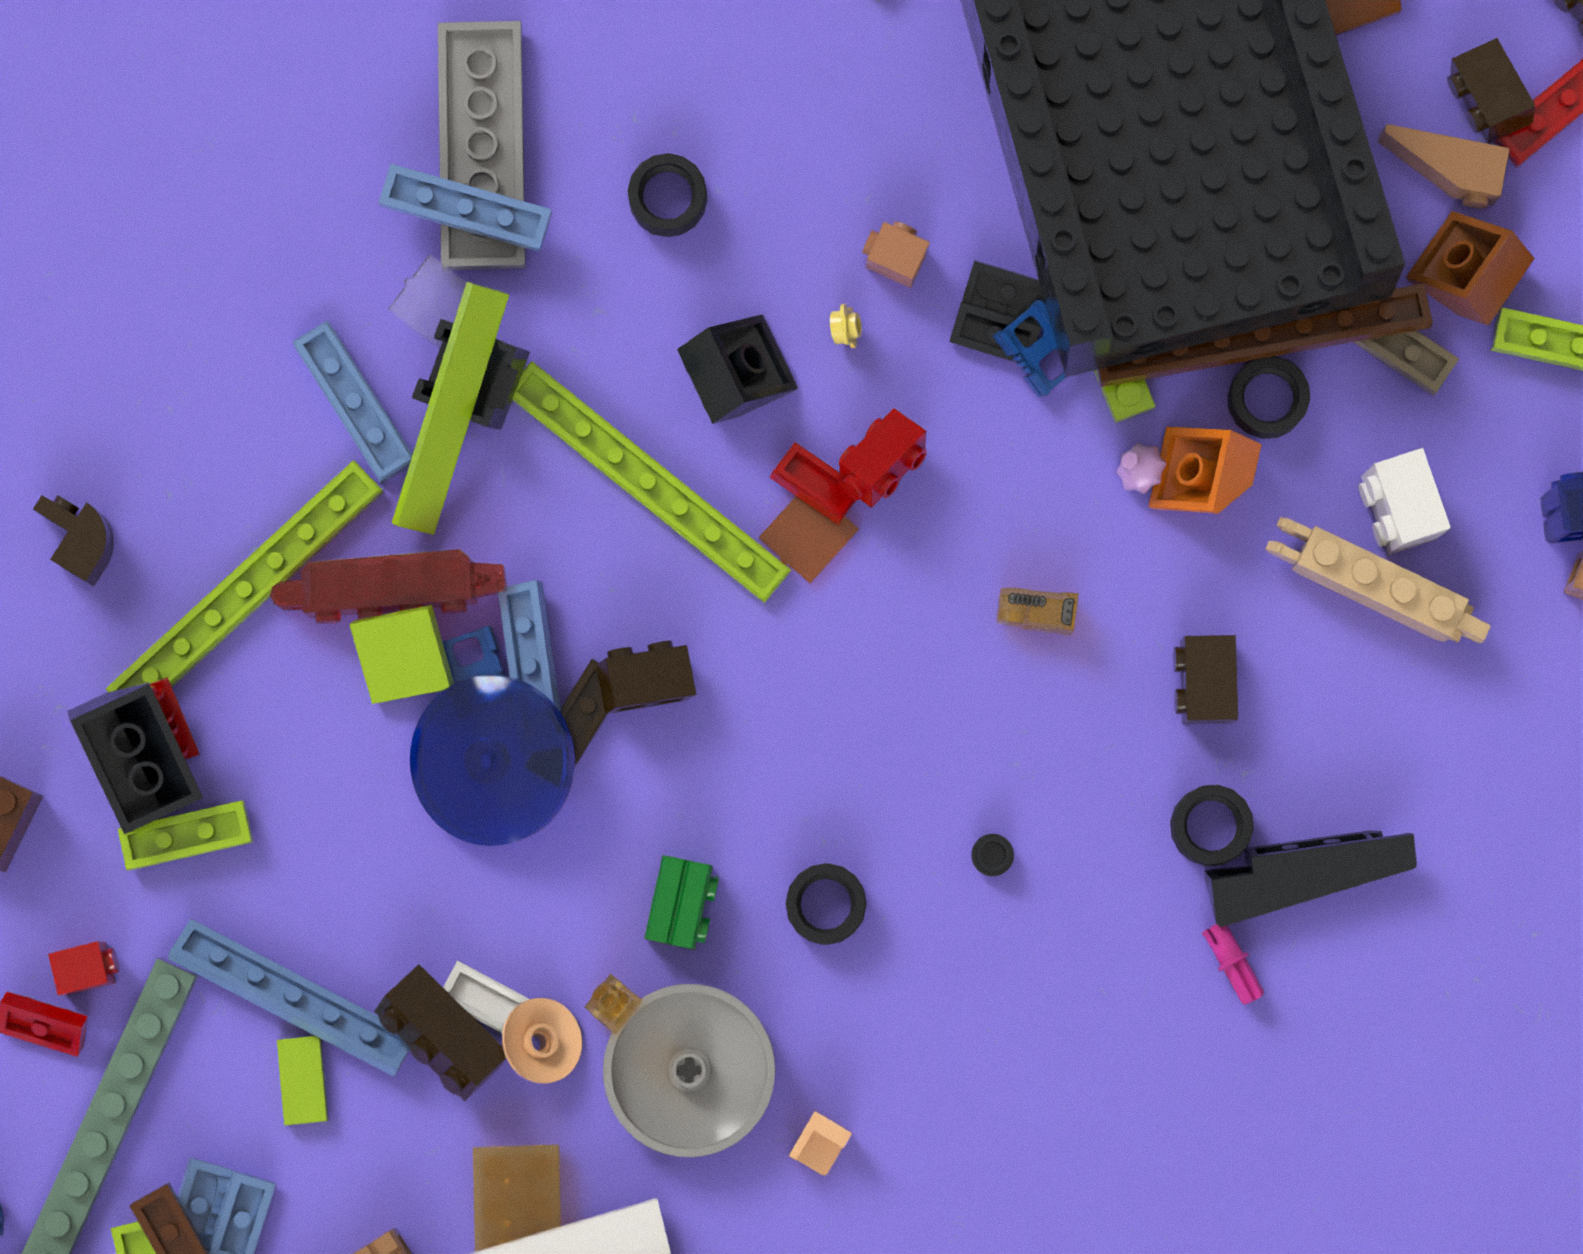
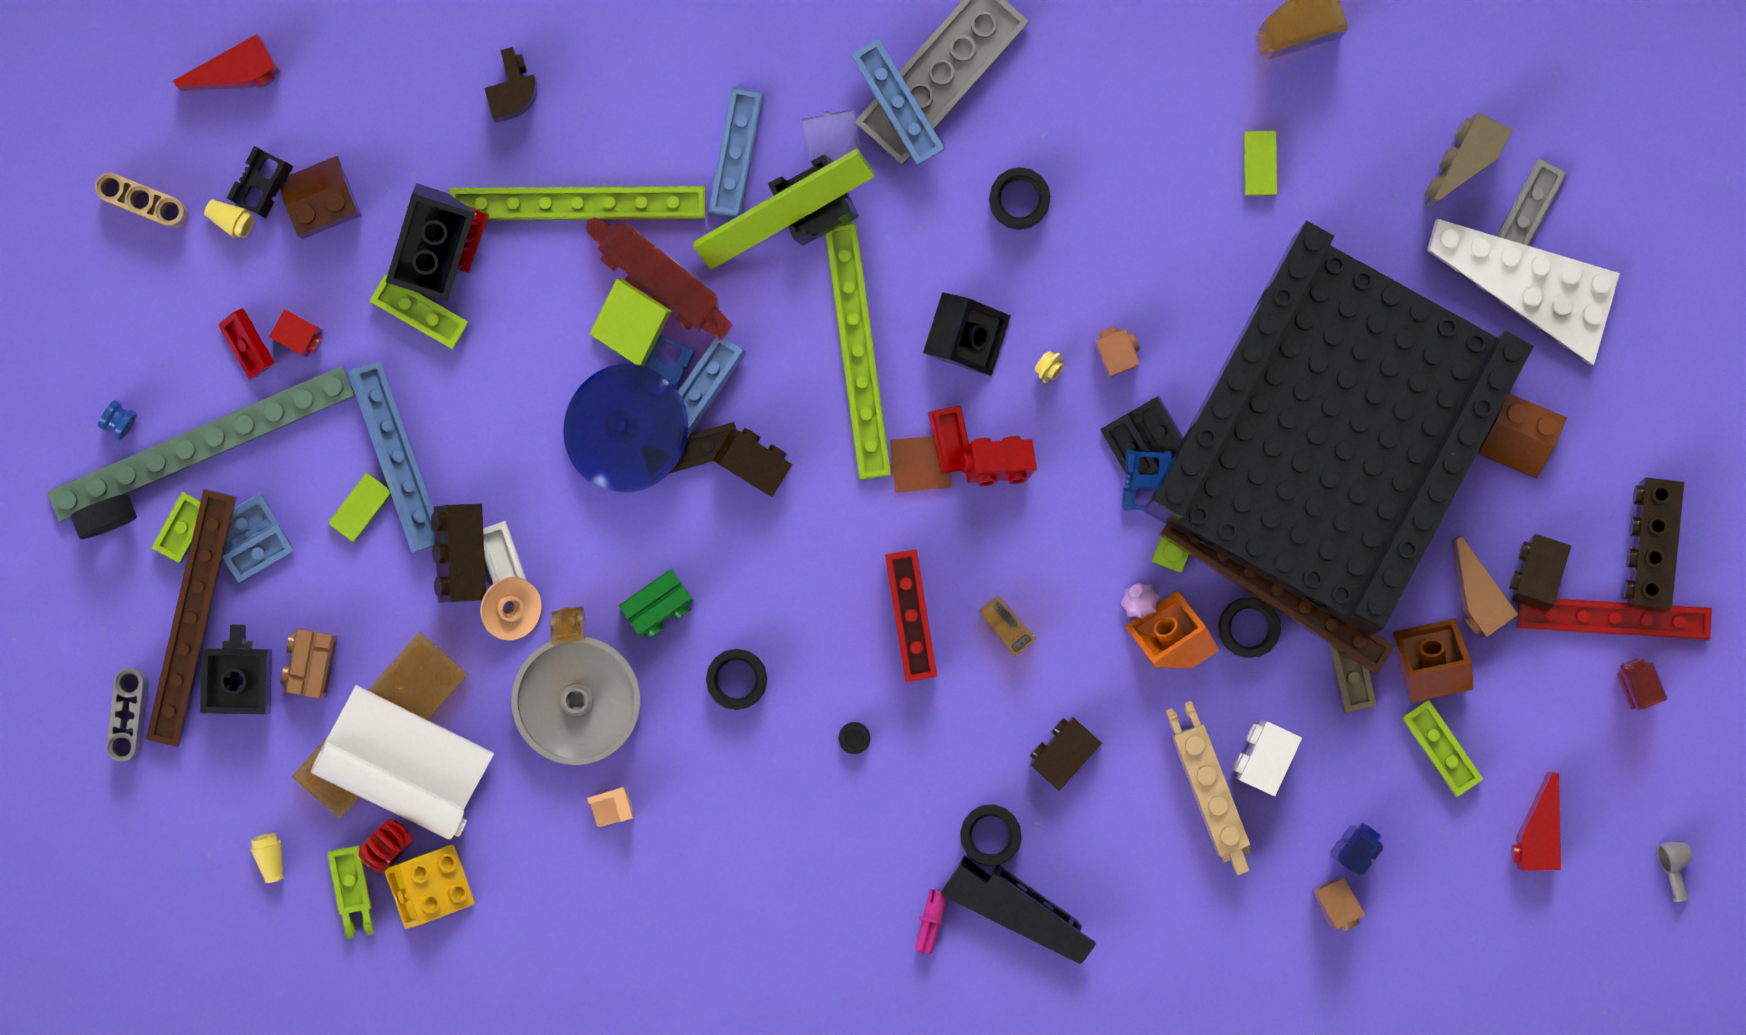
camera: 40 degrees right, 5 degrees up
none -> red brick [885,549,937,682]

